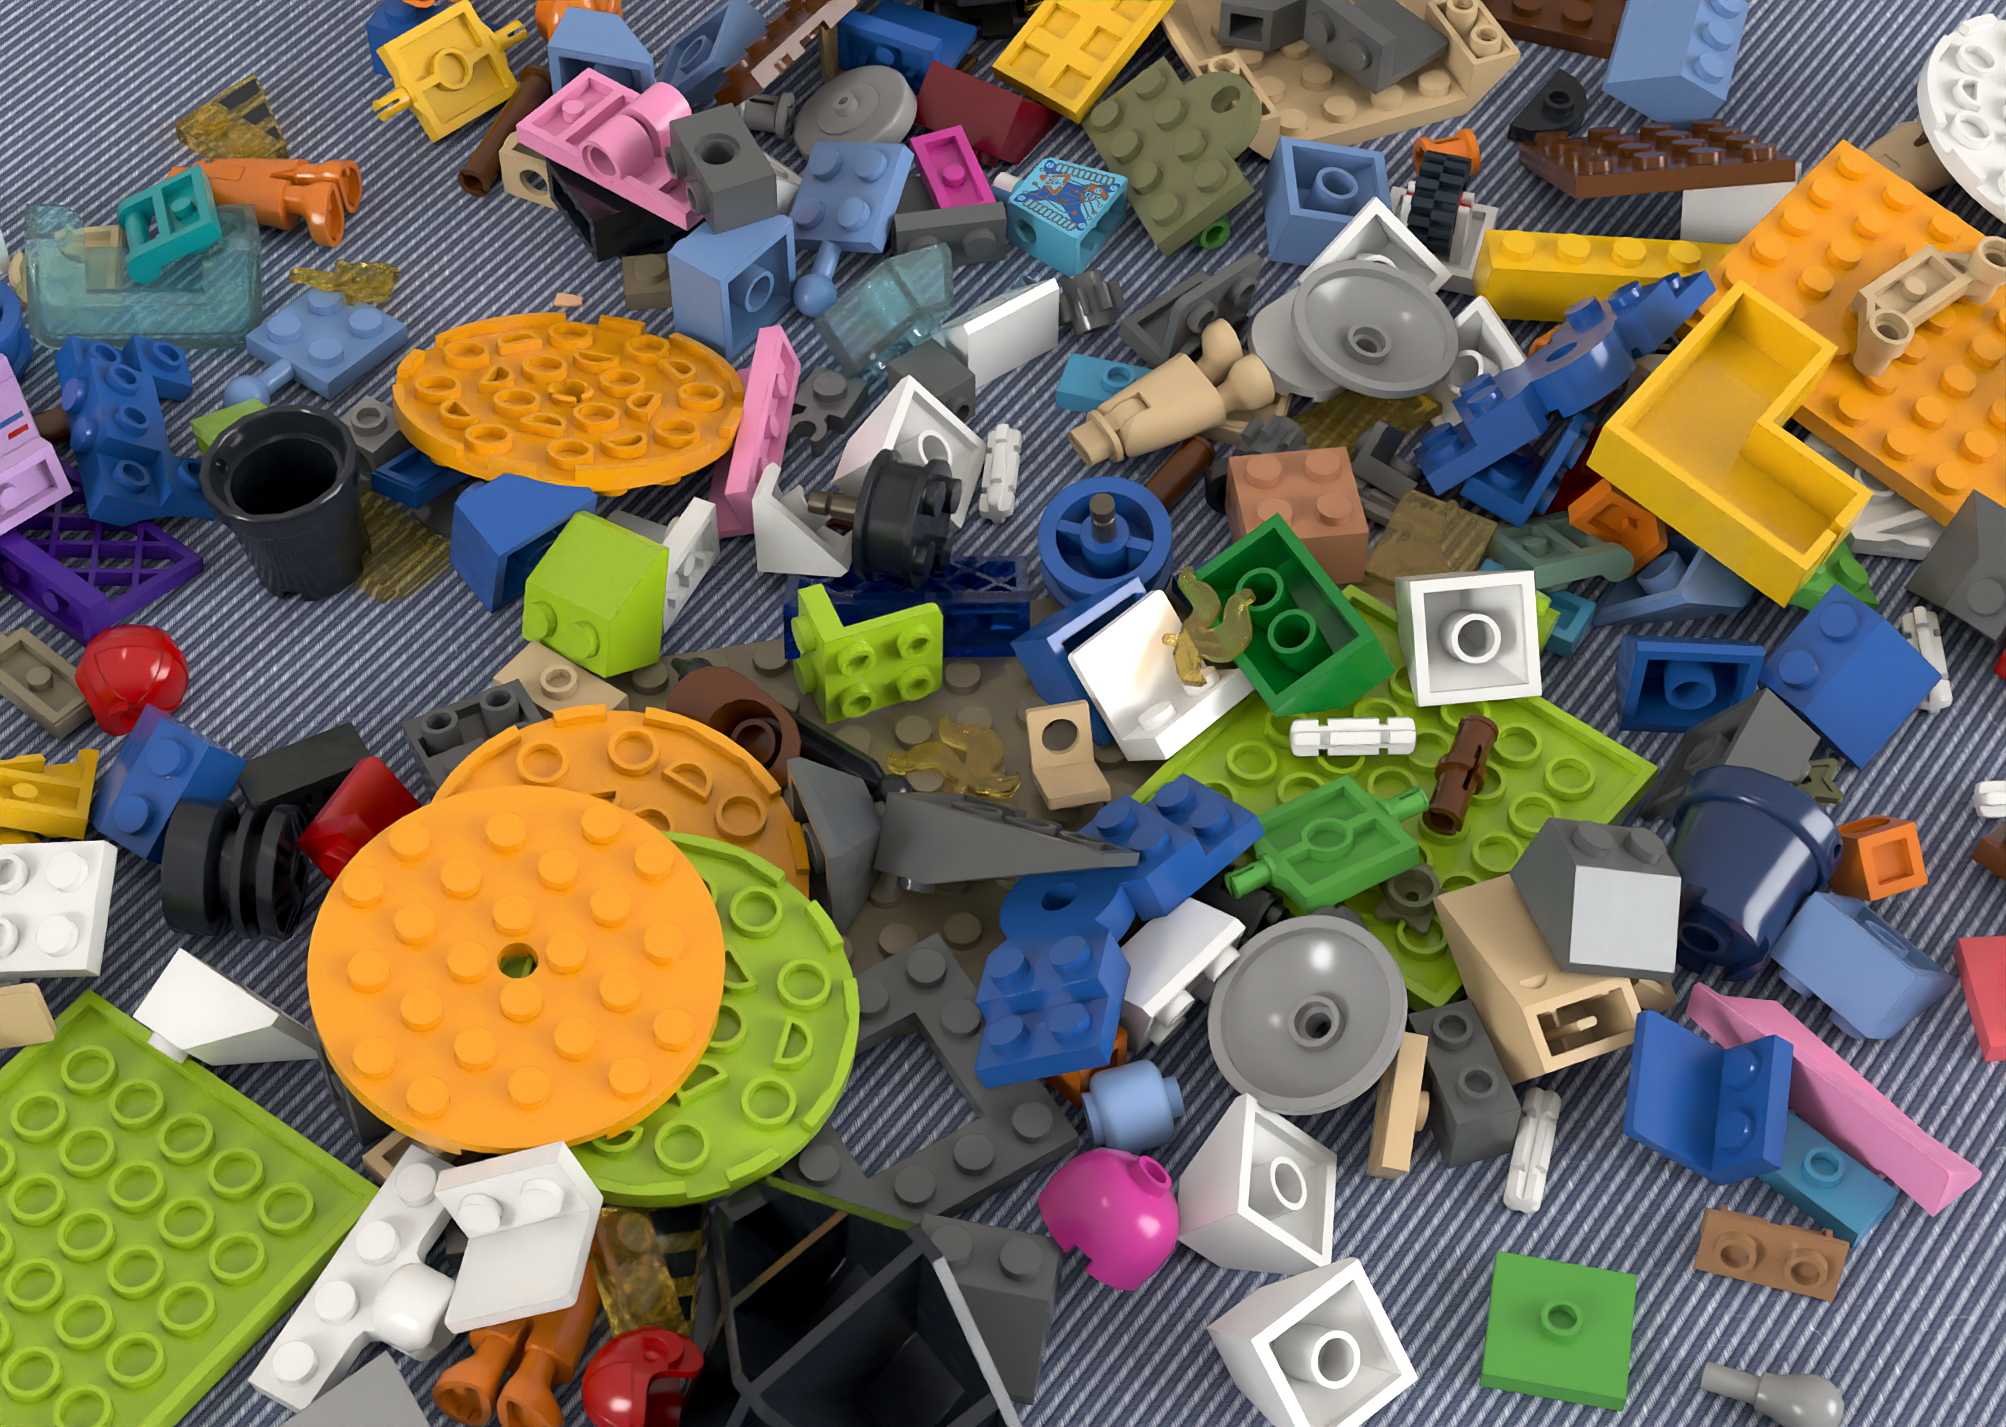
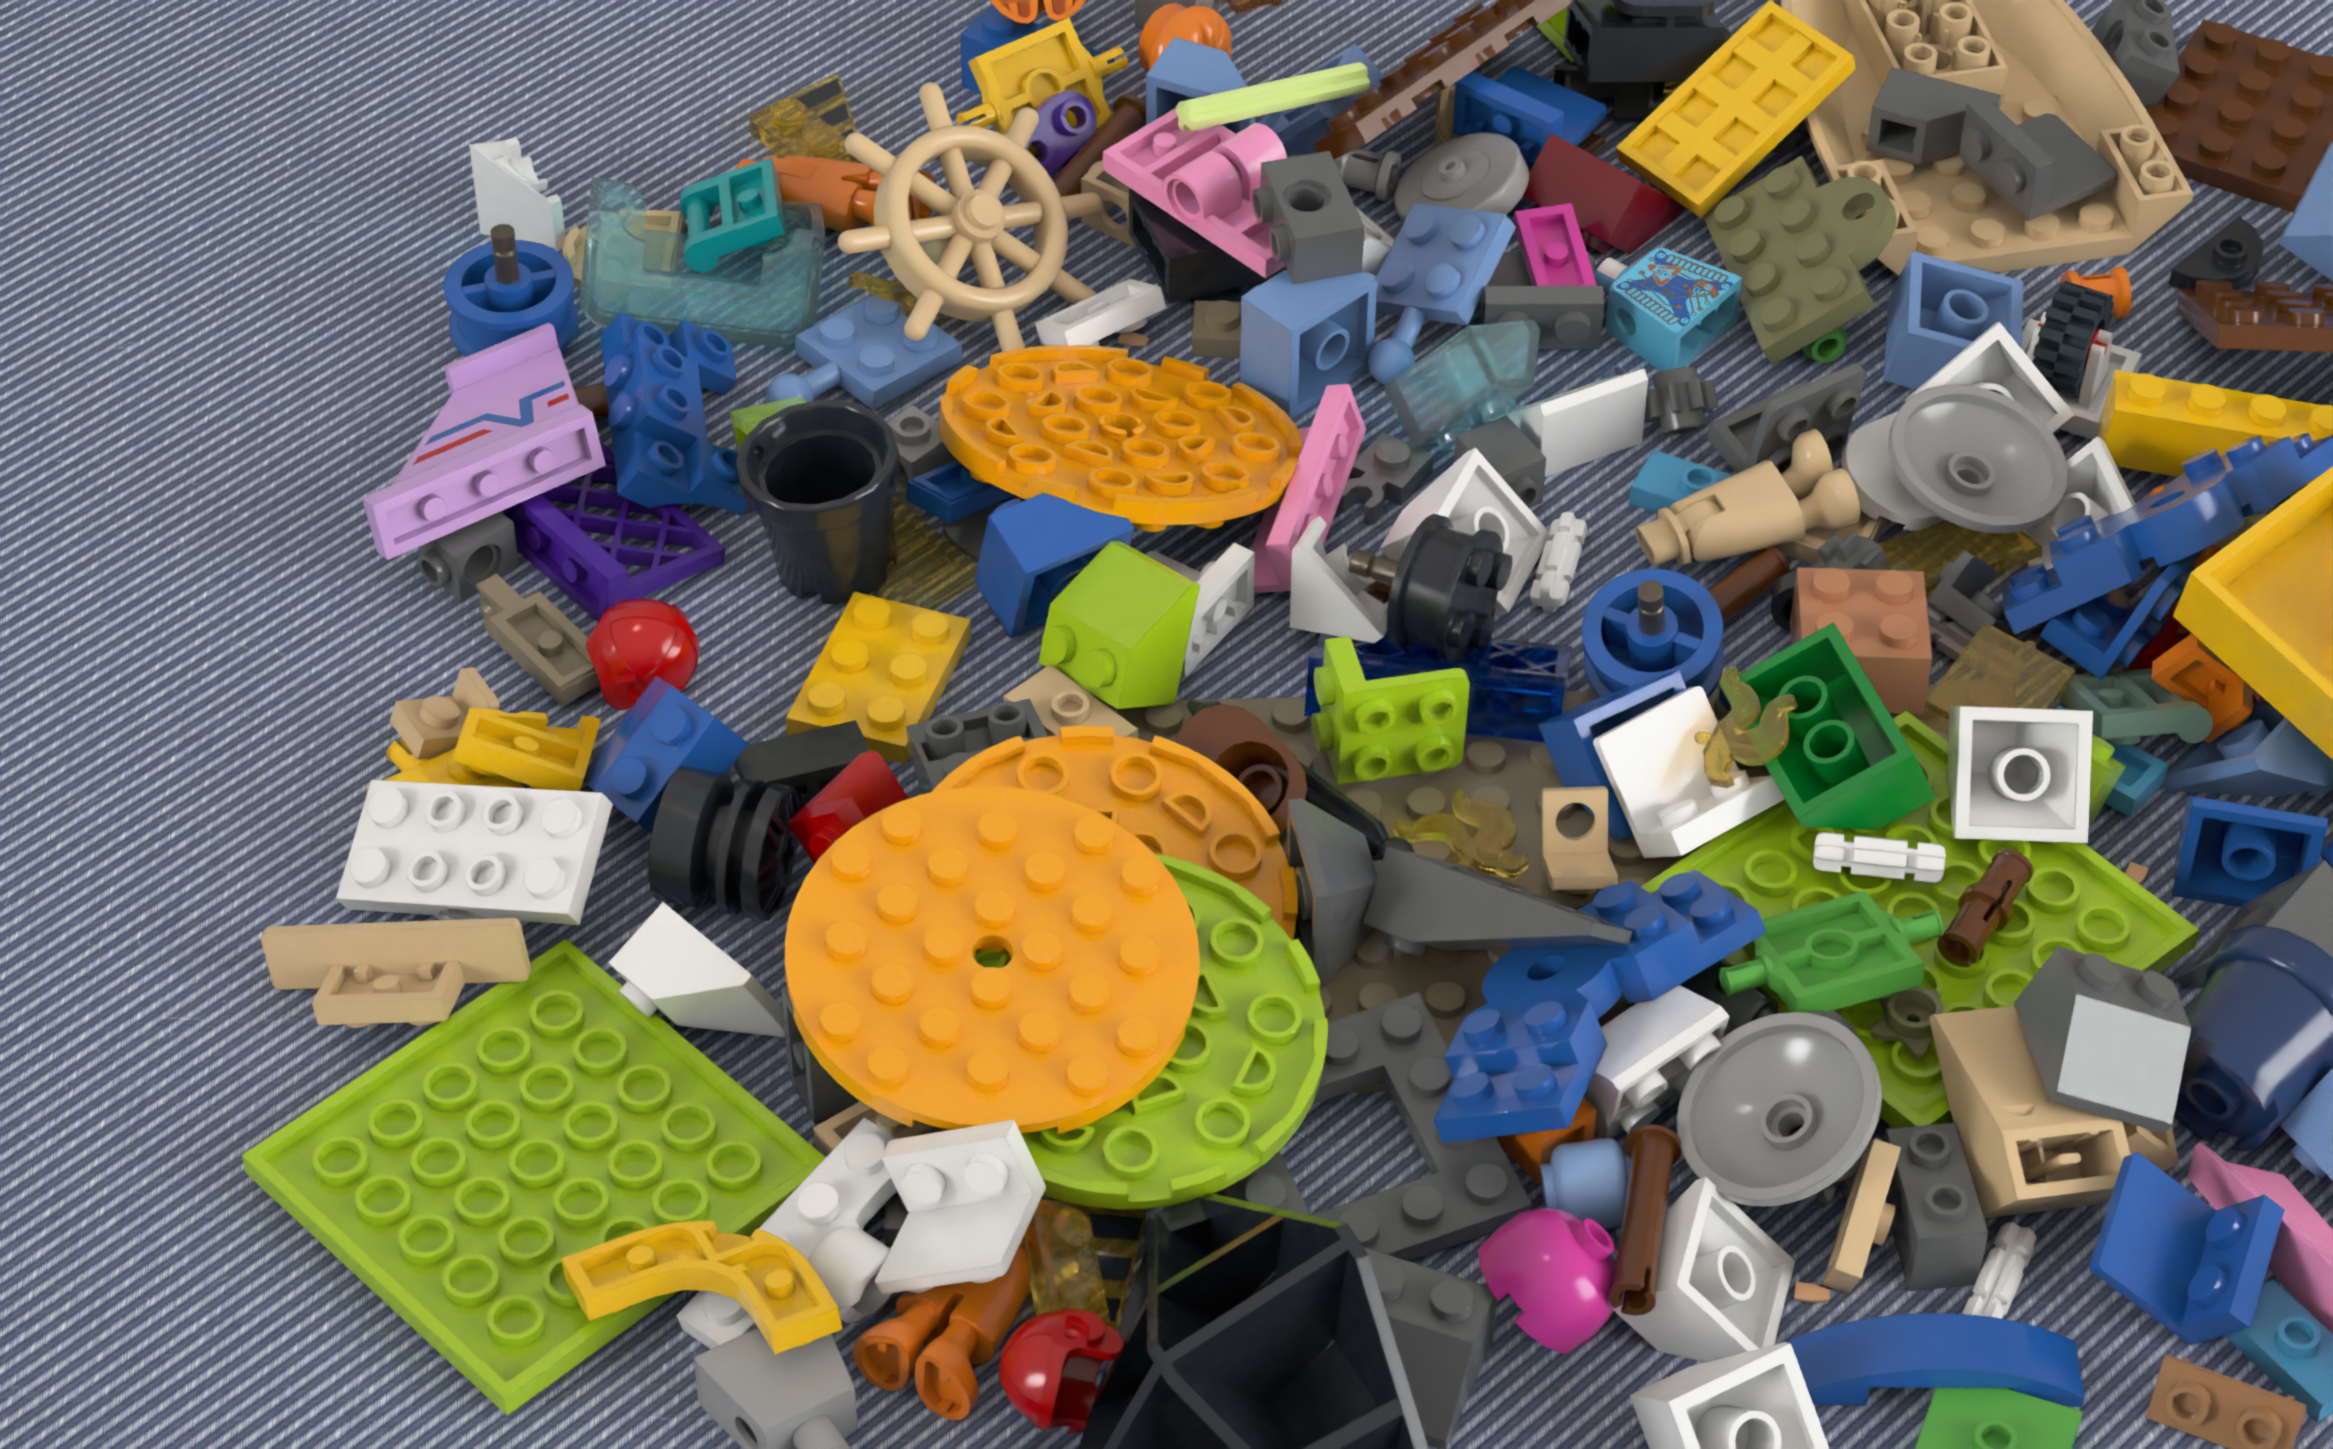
camera: 10 degrees right, 5 degrees down
none -> yellow plate [561,1221,843,1355]
none -> yellow plate [786,592,971,764]
none -> tan piece [838,82,1103,352]
none -> dark purple plate [1025,91,1097,176]
none -> white plate [1035,279,1166,346]
none -> yellowish green axle [1175,62,1371,132]
none -> reddish brown pin [1609,1124,1681,1316]
none -> blue slope [1789,1313,2085,1407]
none -> light nougat piece [1794,1281,1831,1303]
none -> light nougat piece [2125,862,2149,884]

